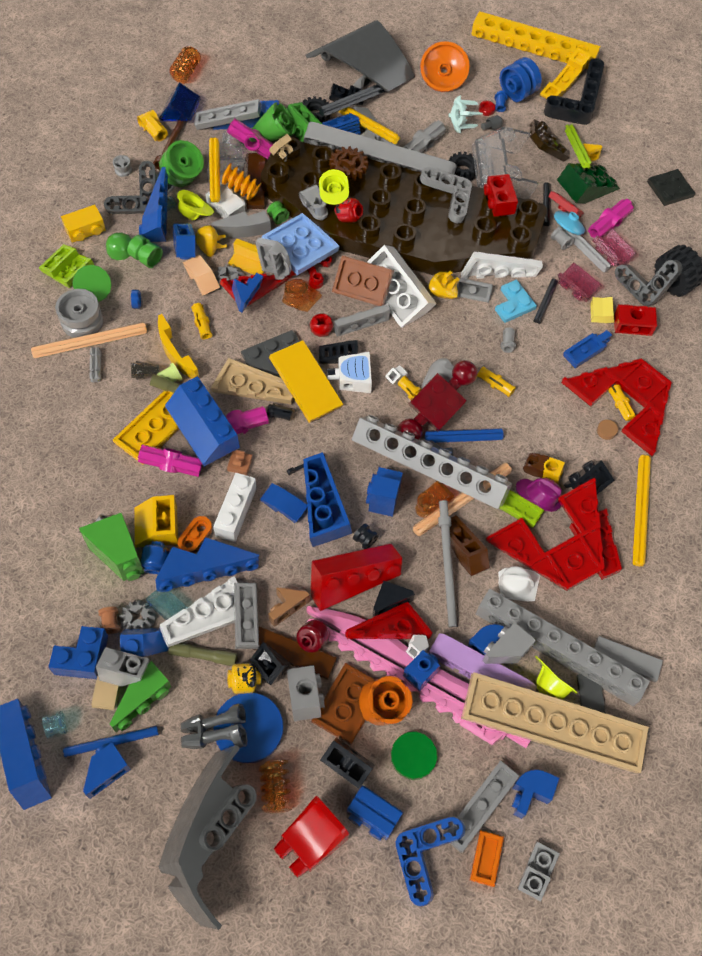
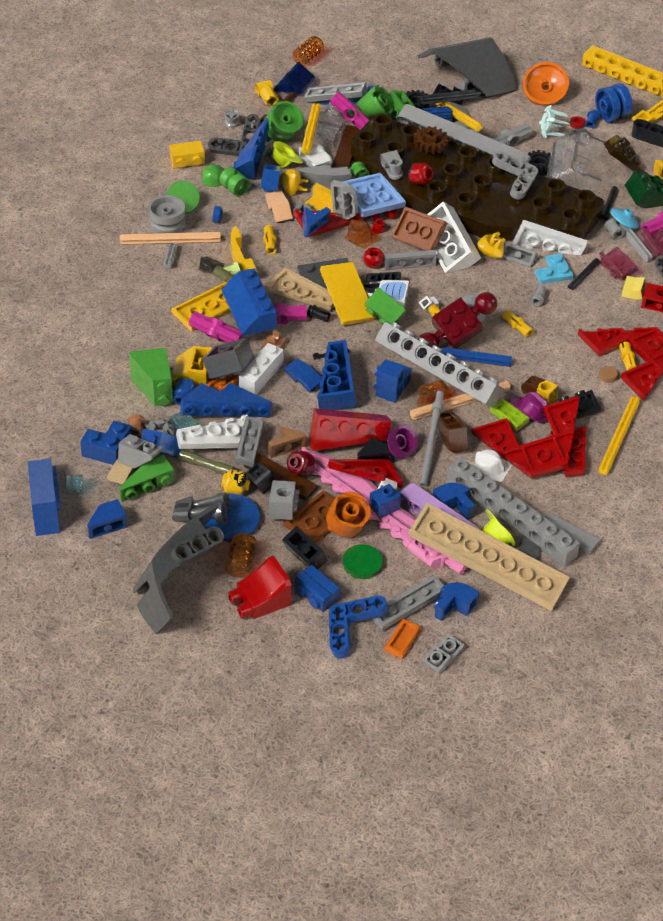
camera: 15 degrees right, 15 degrees down
lime slope [39,244,94,288] -> none
blue bar [63,726,159,757] -> none
light orange piece [222,163,262,201] -> none
tan tile [269,134,293,159] -> none
neon yellow piece [319,169,349,205] -> none
black wheel [353,523,379,549] -> none
light grey slope [483,622,536,664] -> none
red brick [484,174,518,216] -> none
plate [548,191,583,218] -> none
blue hinge [563,330,612,368] -> none
lime axle [565,124,592,169] -> none
none -> dark grey brick [202,337,255,379]
none -> bright green brick [365,287,406,325]
none -> magenta piece [387,424,418,460]

